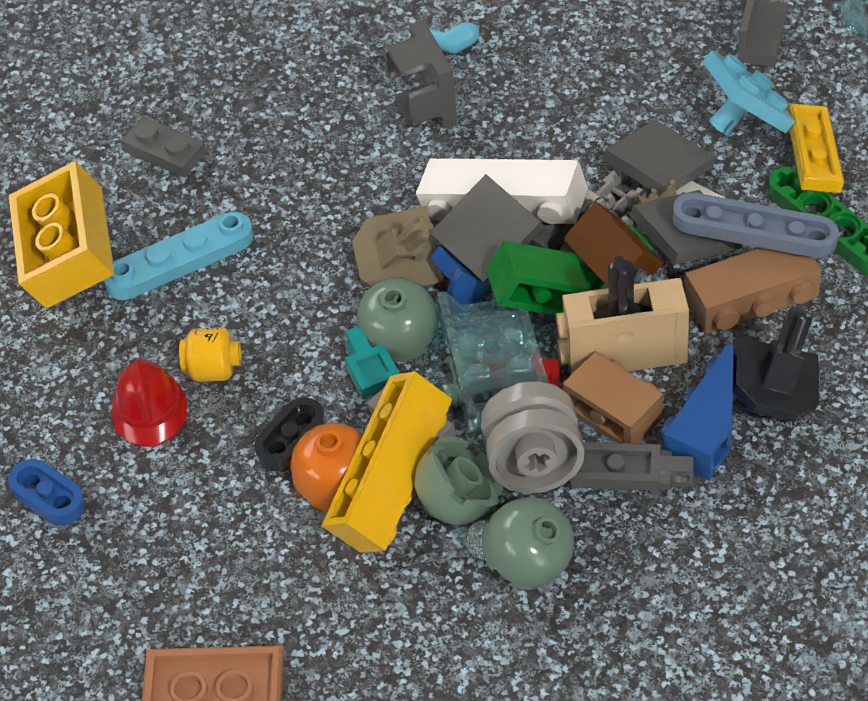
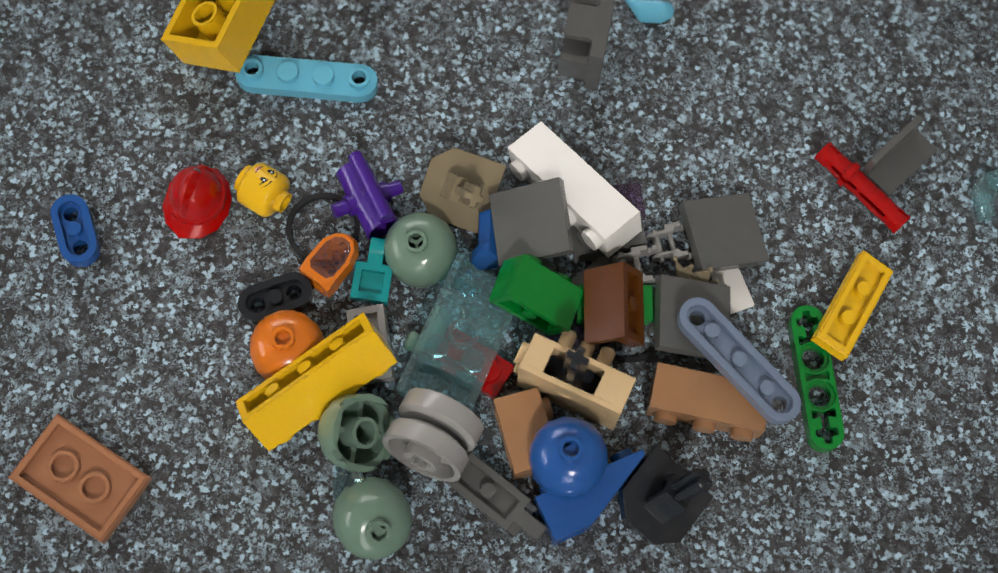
camera: 25 degrees right, 20 degrees up
medium azure plate [702,50,796,135] -> none
none -> black piece [286,192,360,264]
none -> rock [299,233,359,298]
none -> dark purple pin [330,151,403,239]
none -> blue cylinder [529,417,608,498]
none -> red pin [814,141,911,234]

